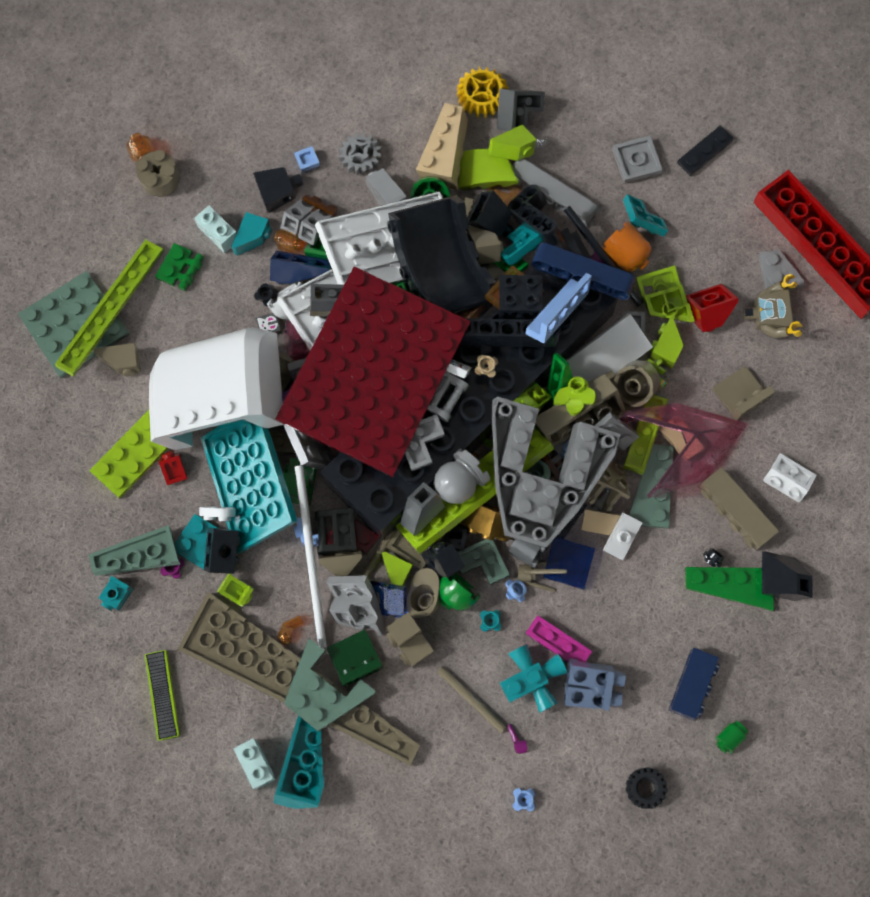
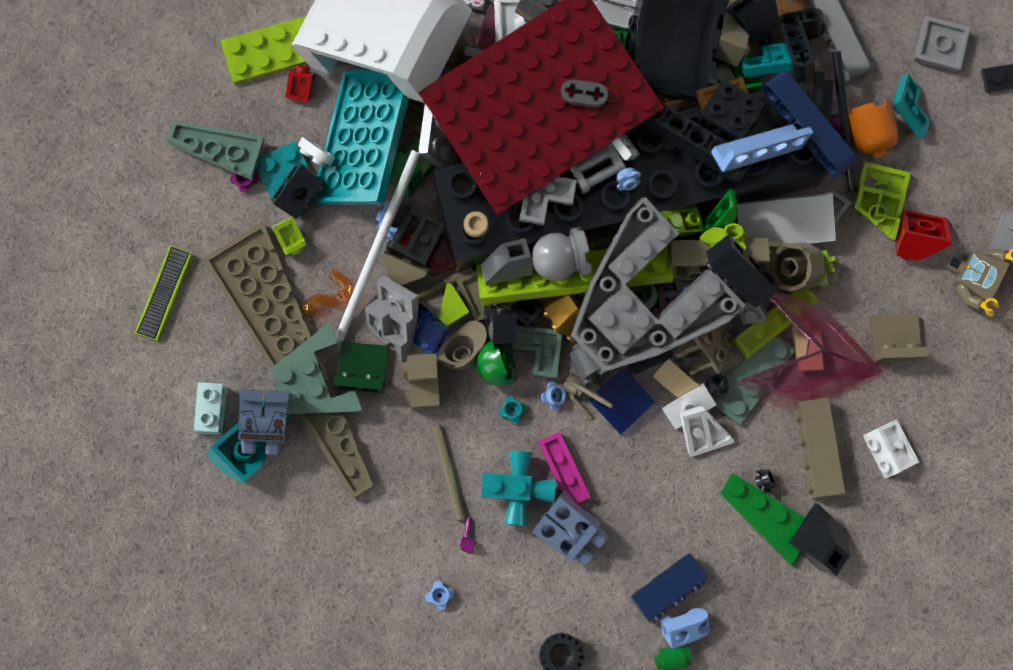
camera: 25 degrees right, 5 degrees up
teal brick [98,576,133,612] -> none
tan plate [475,355,498,378] -> none
lime slope [649,318,684,369] -> none
none -> sand blue hips [238,389,289,455]
none -> clear orange arm [328,268,352,302]
none -> tan tile [464,212,488,238]
none -> dark grey beam [561,80,608,108]
none -> light blue plate [617,168,641,190]
none -> light blue leg [660,608,710,649]
none -> white wing [680,406,734,457]
none -> black plate [705,374,729,396]
none -> black brick [706,234,778,308]

